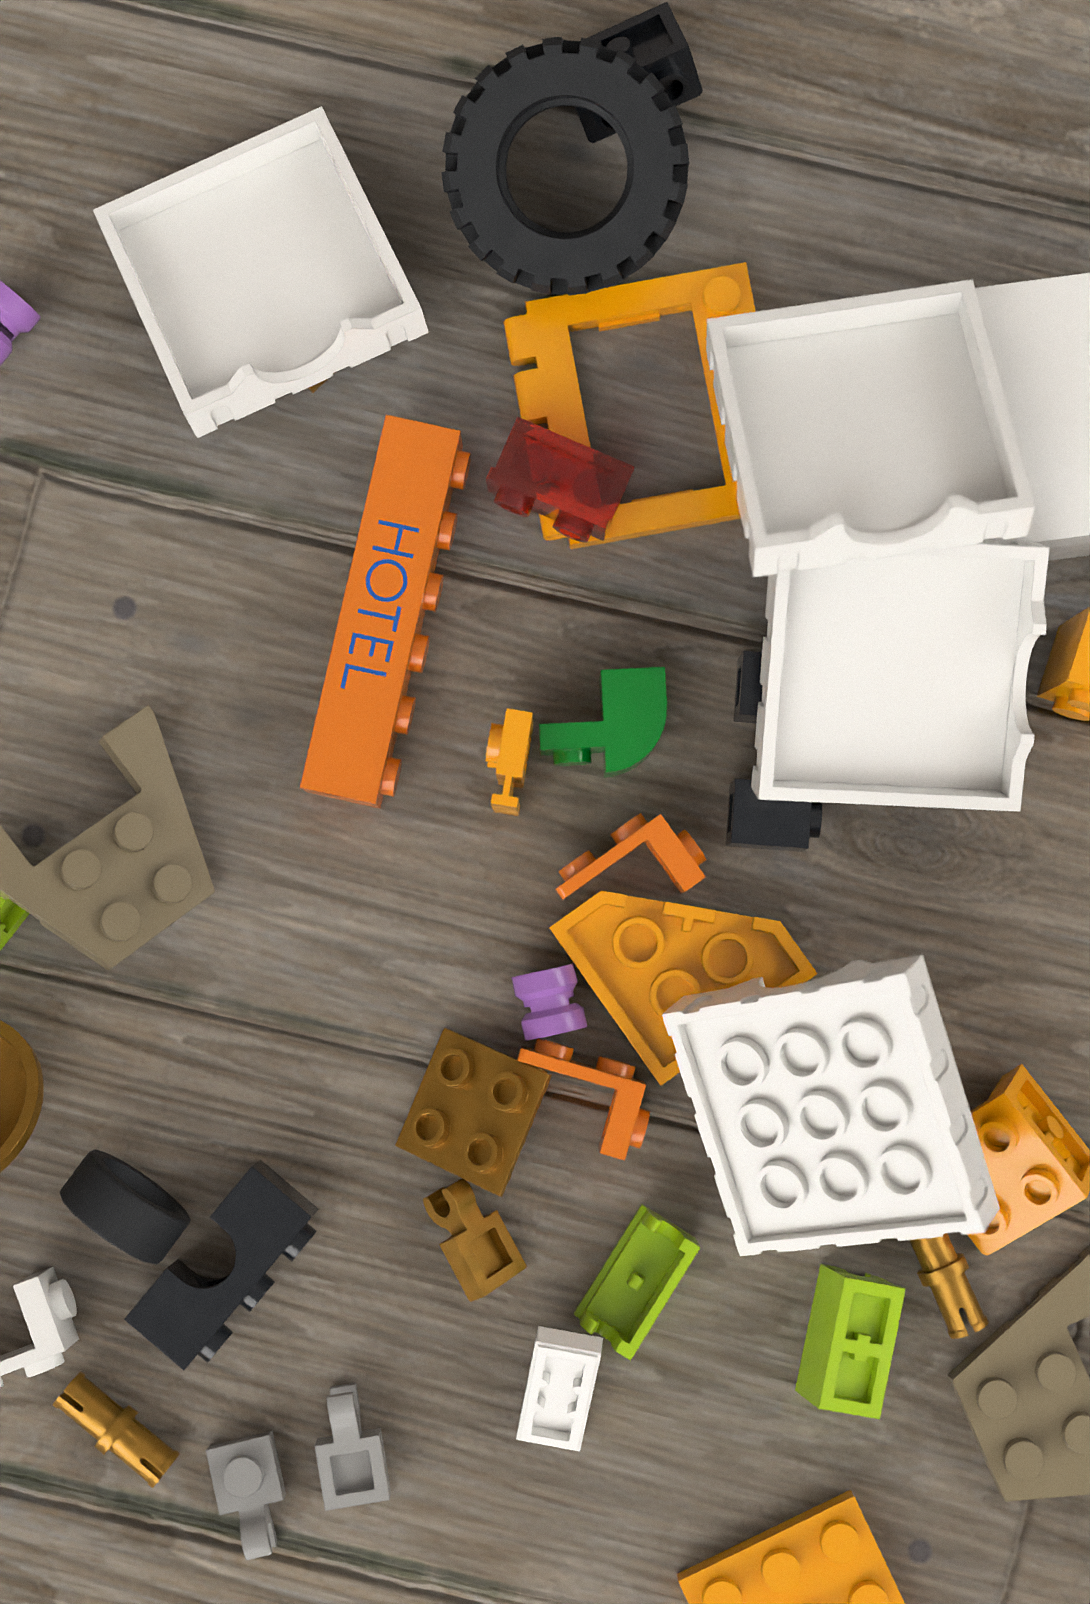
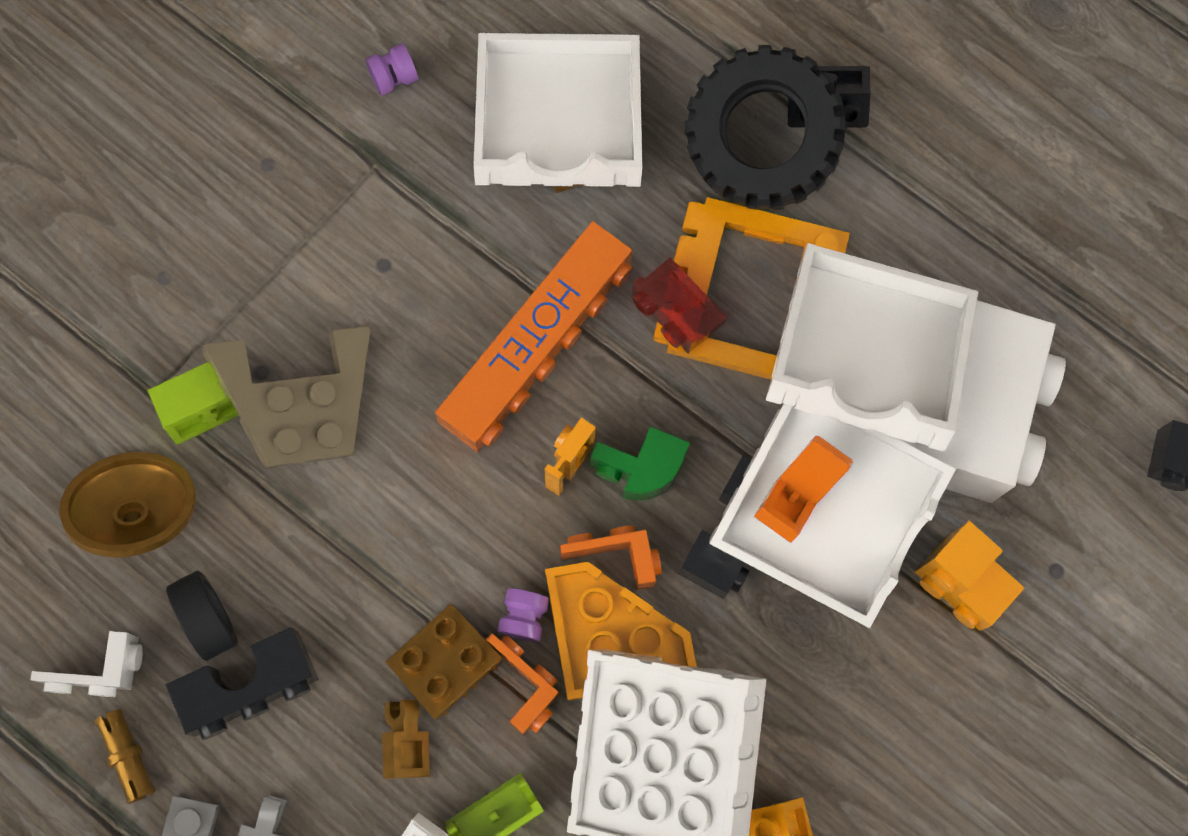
camera: 20 degrees right, 10 degrees down
none -> orange bracket [754,436,853,543]

